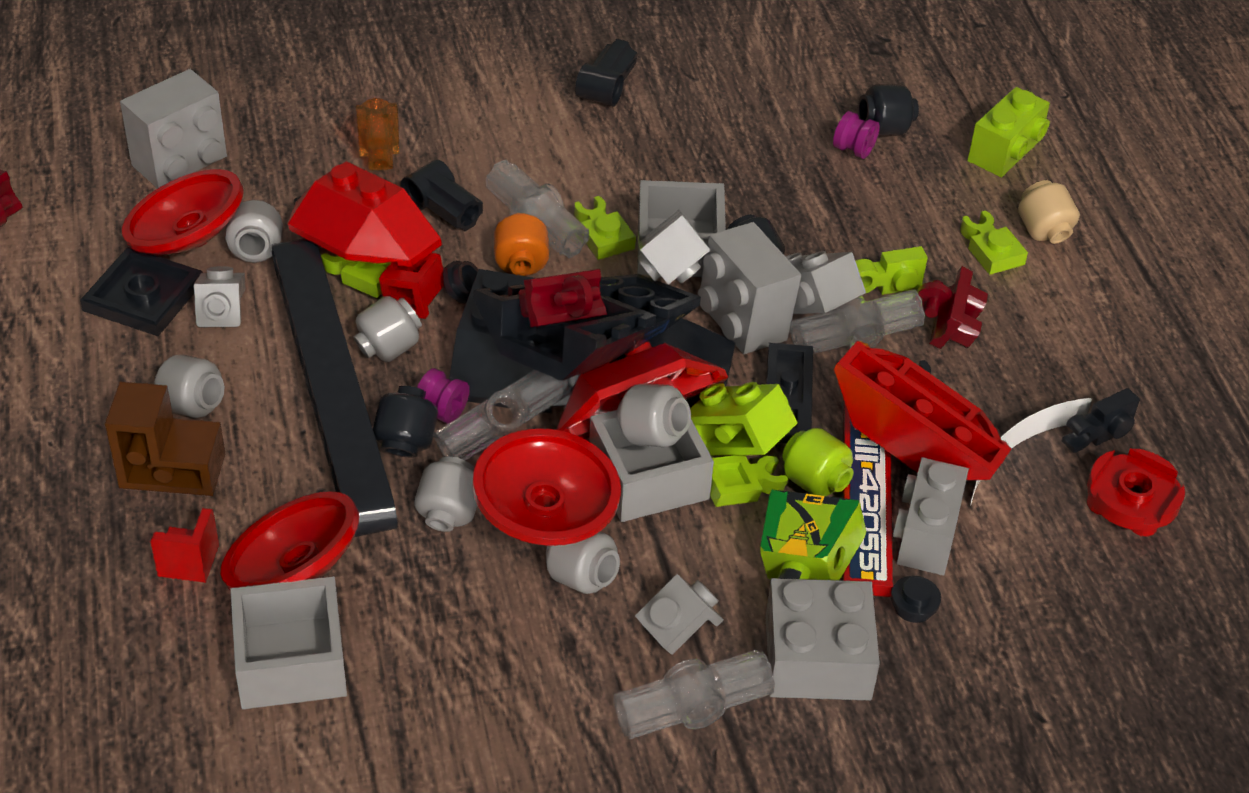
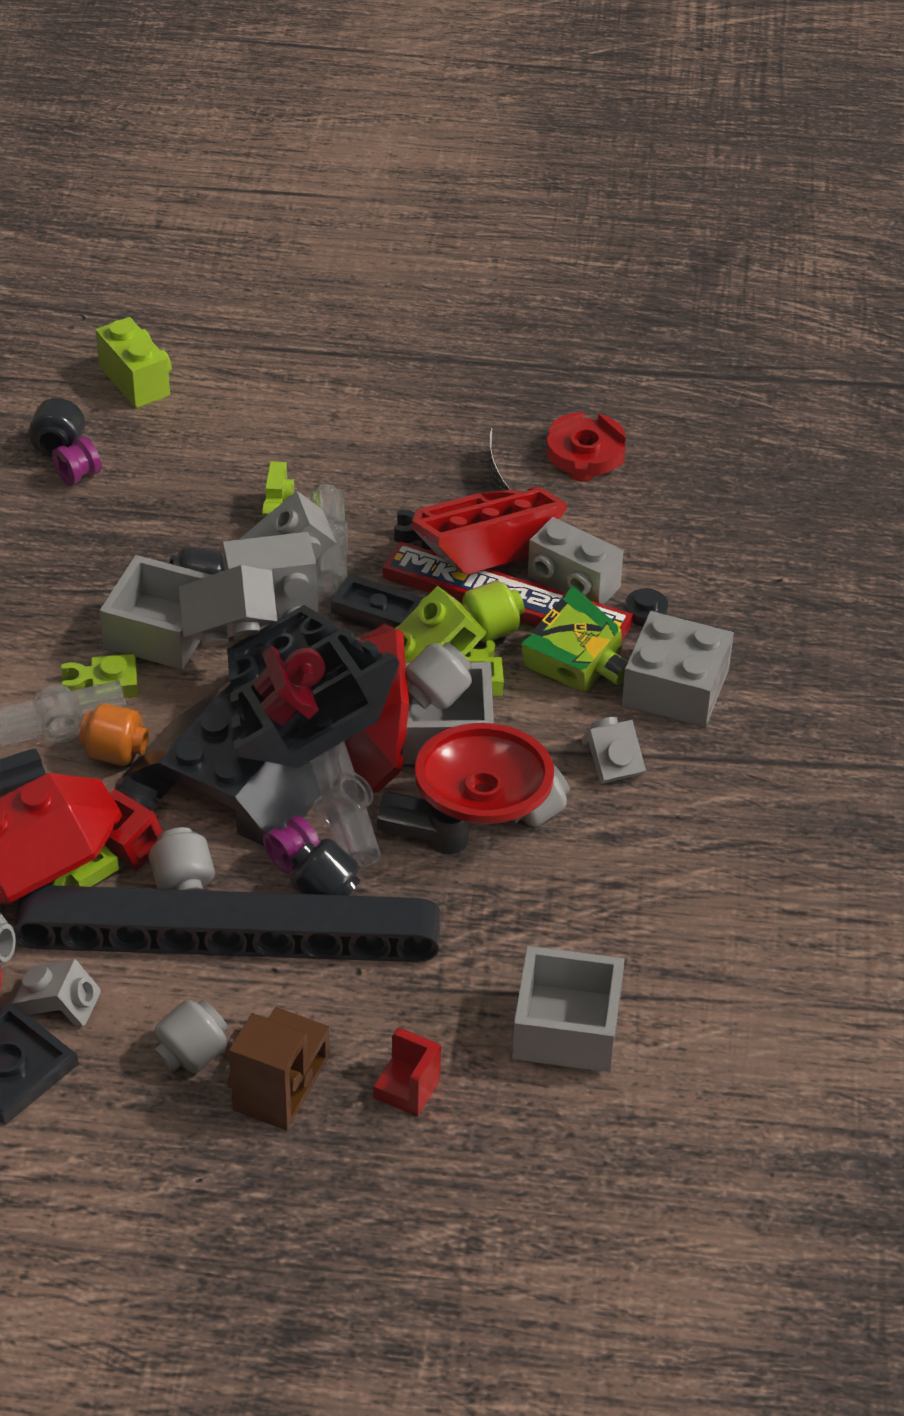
camera: 70 degrees left, 0 degrees up
red dish [220,491,360,591] -> none
light grey head [414,456,477,532] -> none
clear piece [614,650,775,740] -> none
dark red hips [915,266,988,349] -> none
lime plate [960,211,1028,275] -> none
tan head [1018,180,1080,244] -> none
black plate [1061,388,1140,453] -> none

